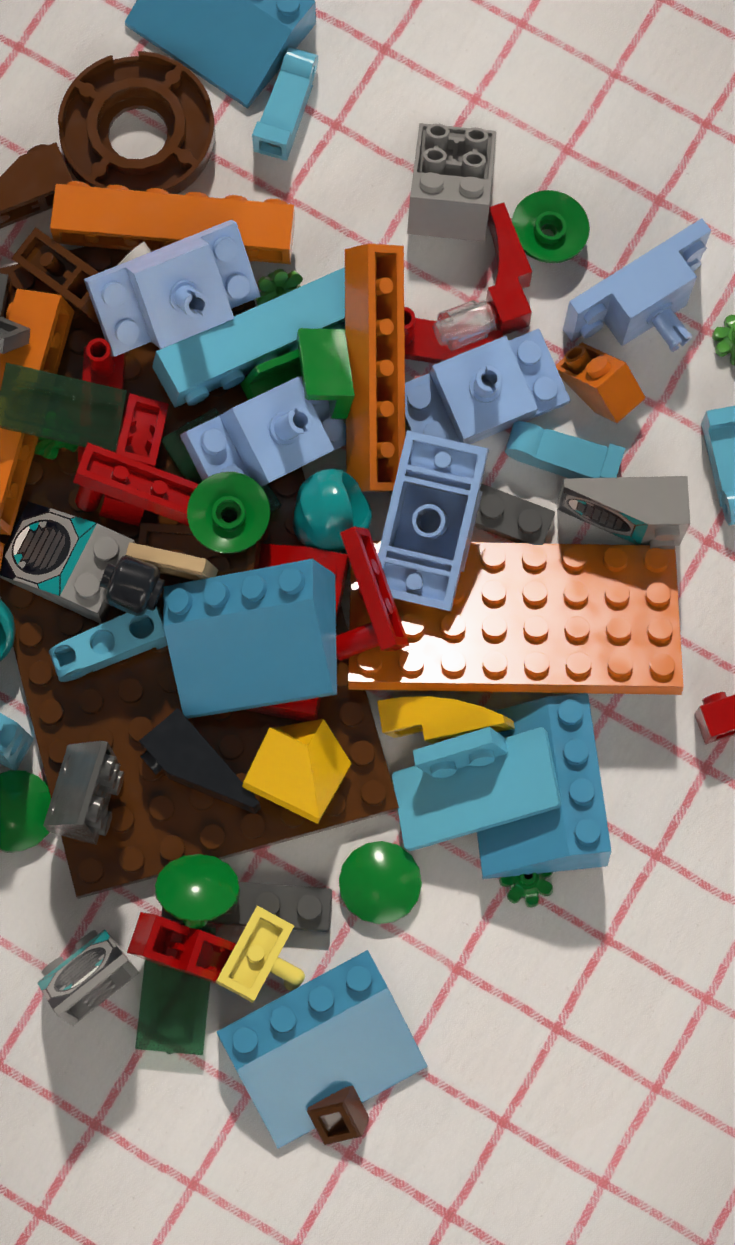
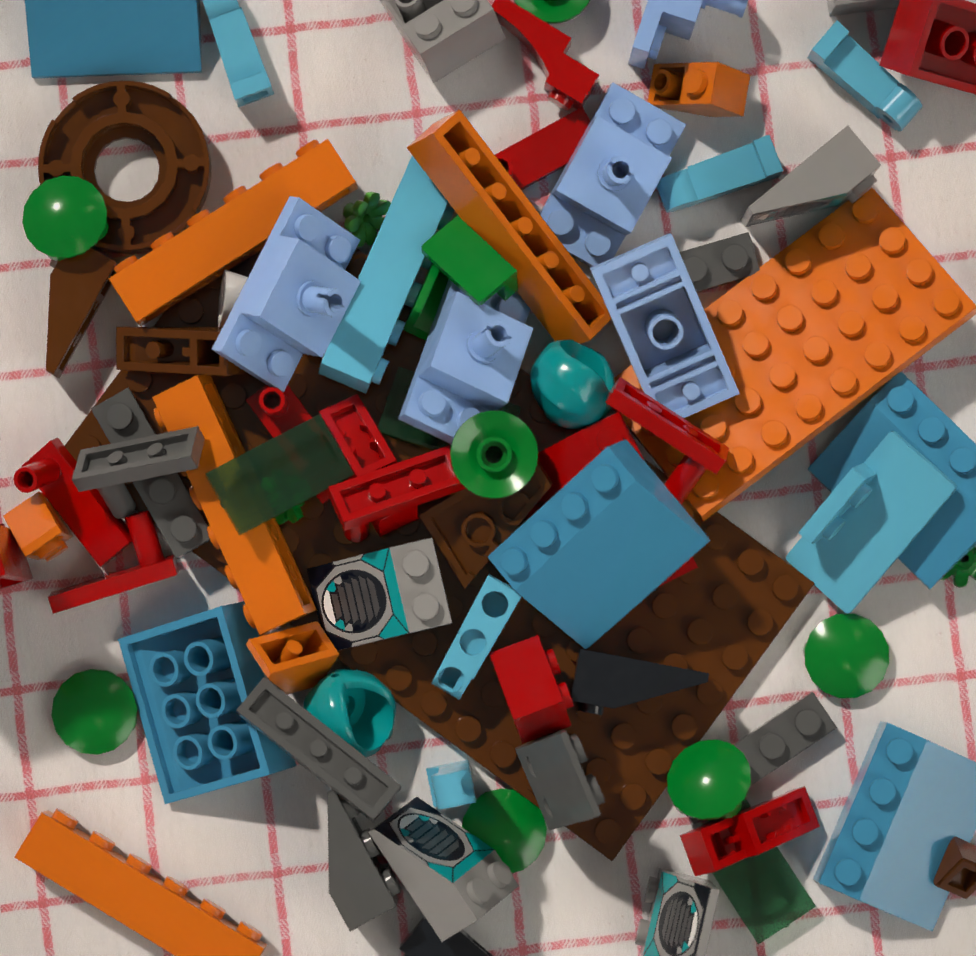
camera: 40 degrees left, 10 degrees up
black head [100,555,165,616] -> none
tan tile [126,542,218,581] -> none
light yellow plate [215,906,305,1003] -> none
yellow slope [242,719,351,824] -> none
yellow slope [377,696,515,744] -> none
clear brick [433,300,496,351] -> none
none -> green dish [22,176,108,261]
none -> red brick [489,635,574,744]

